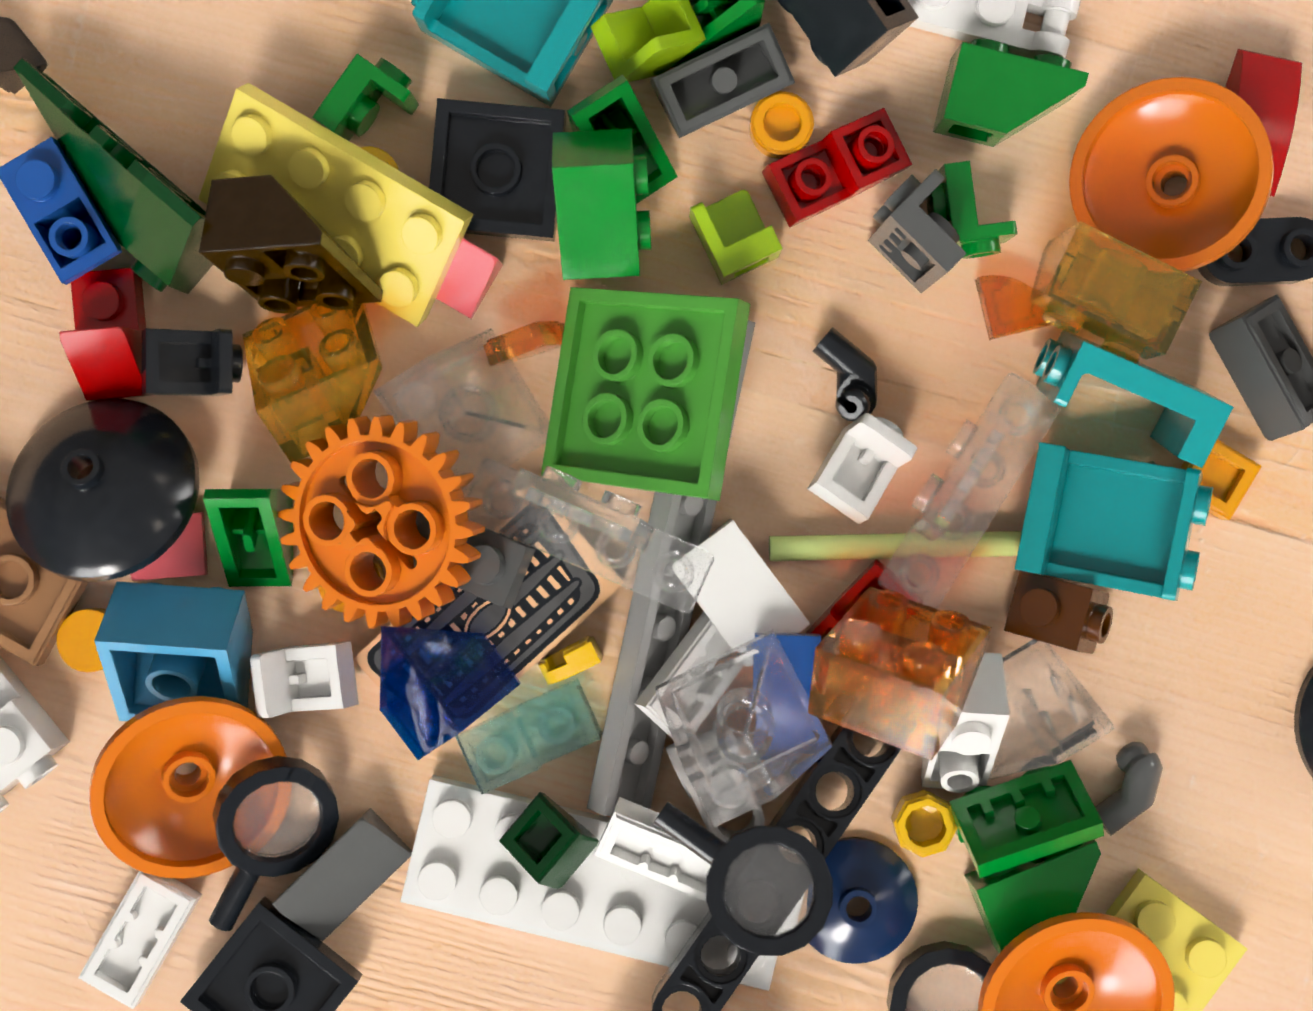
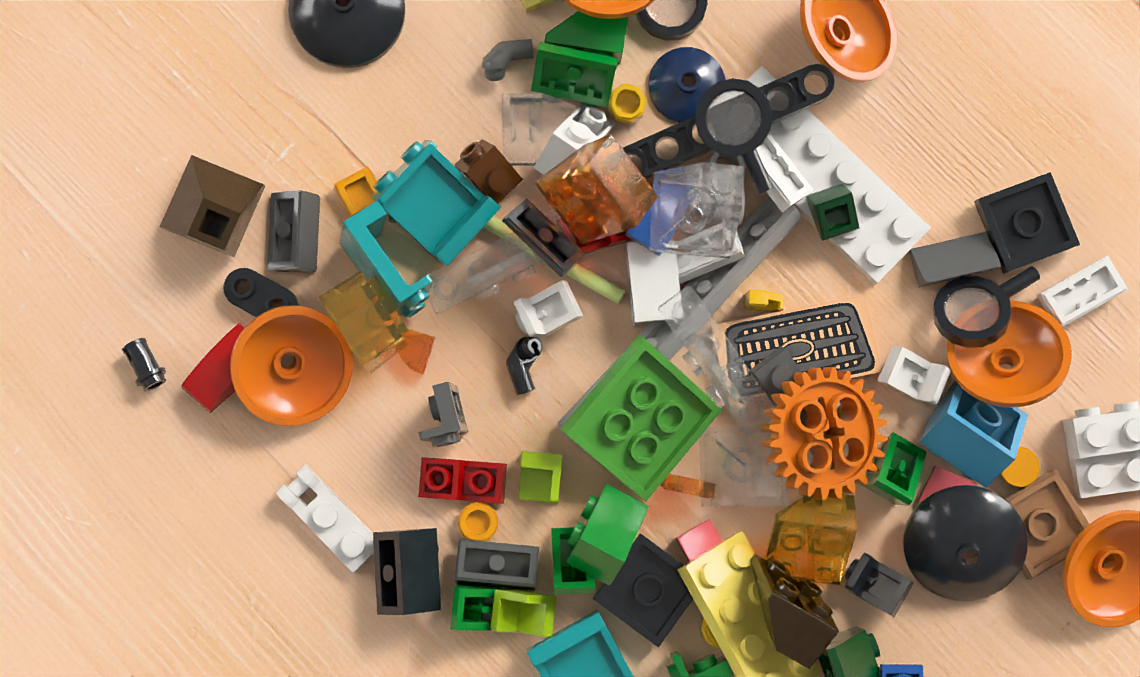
camera: 160 degrees left, 5 degrees down
red slope [59,268,153,401] -> none
clear blue slope [380,626,521,760] -> none
clear light blue slope [455,678,603,794] -> none
green bracket [926,161,1018,259] -> none
green slope [933,39,1089,147] -> none
none -> black slope [502,198,585,277]

